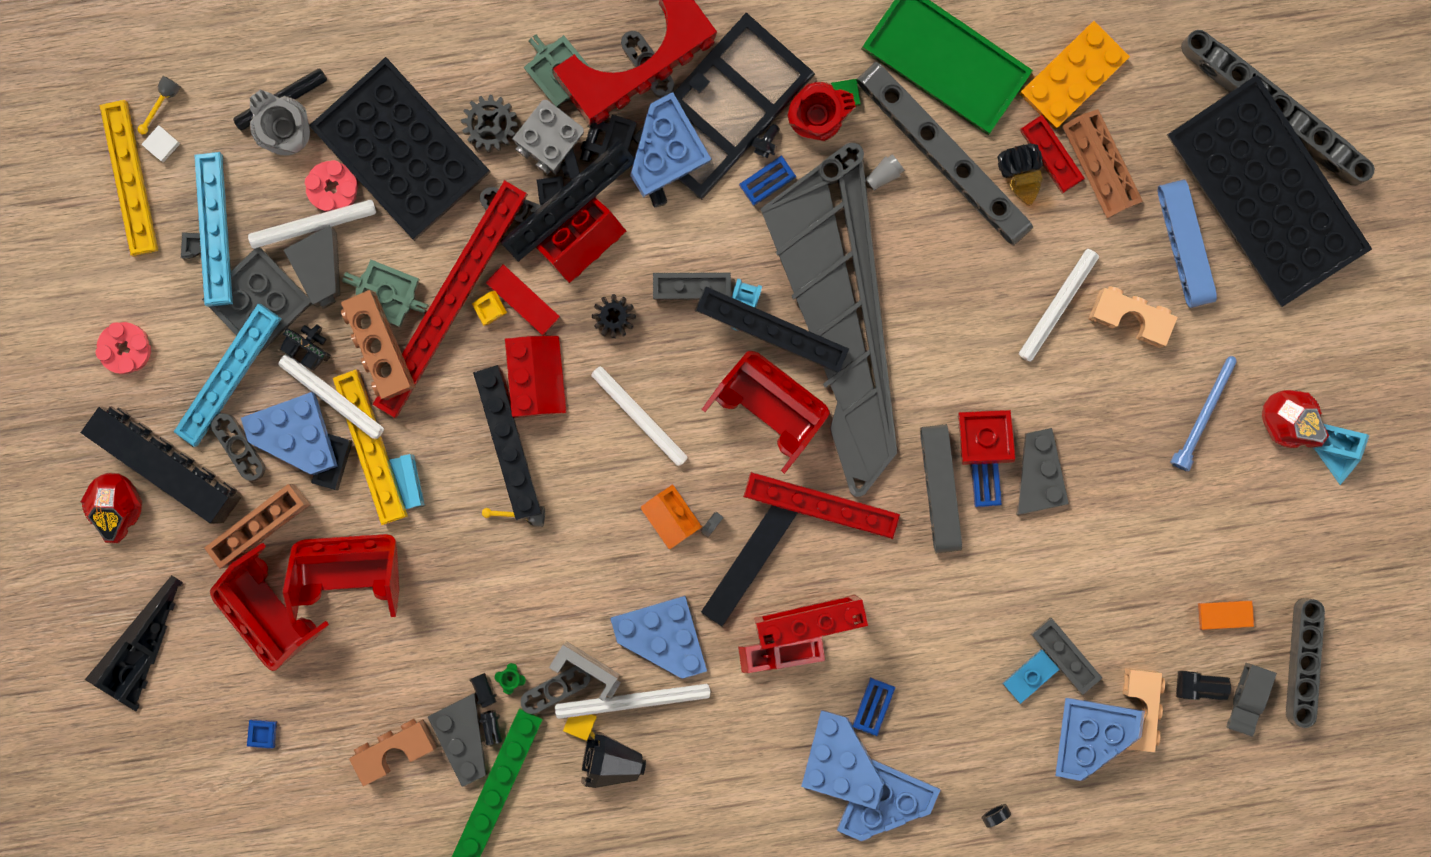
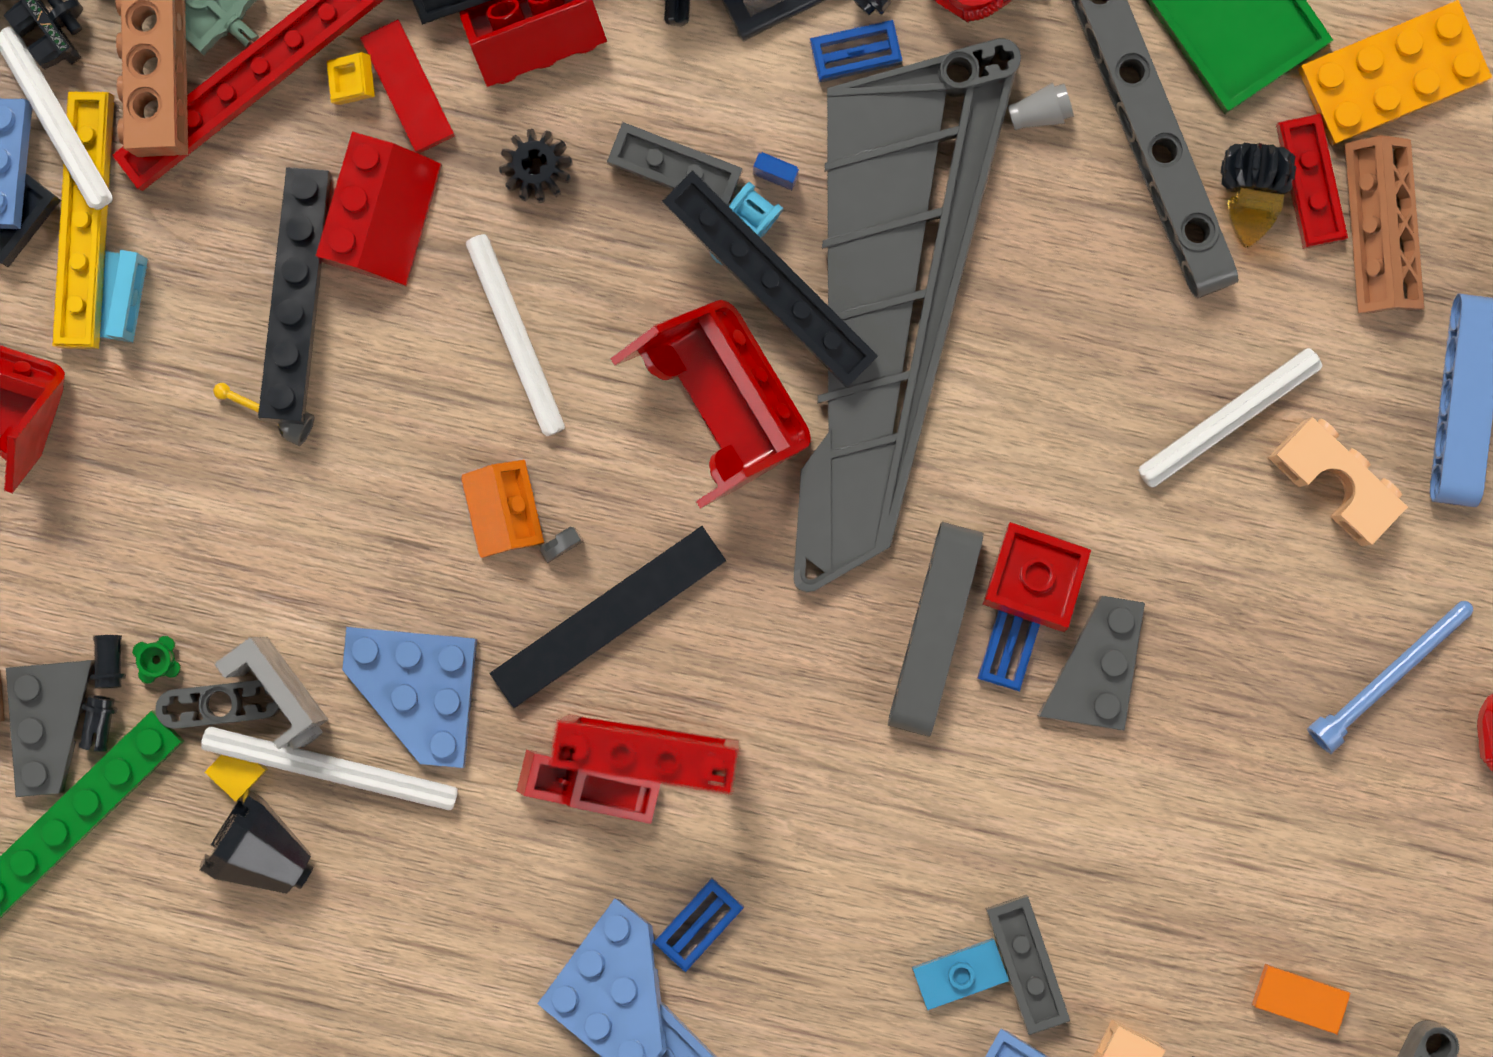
camera: 25 degrees right, 0 degrees up
red tile [743,472,900,539] -> none
none -> blue tile [753,152,799,191]

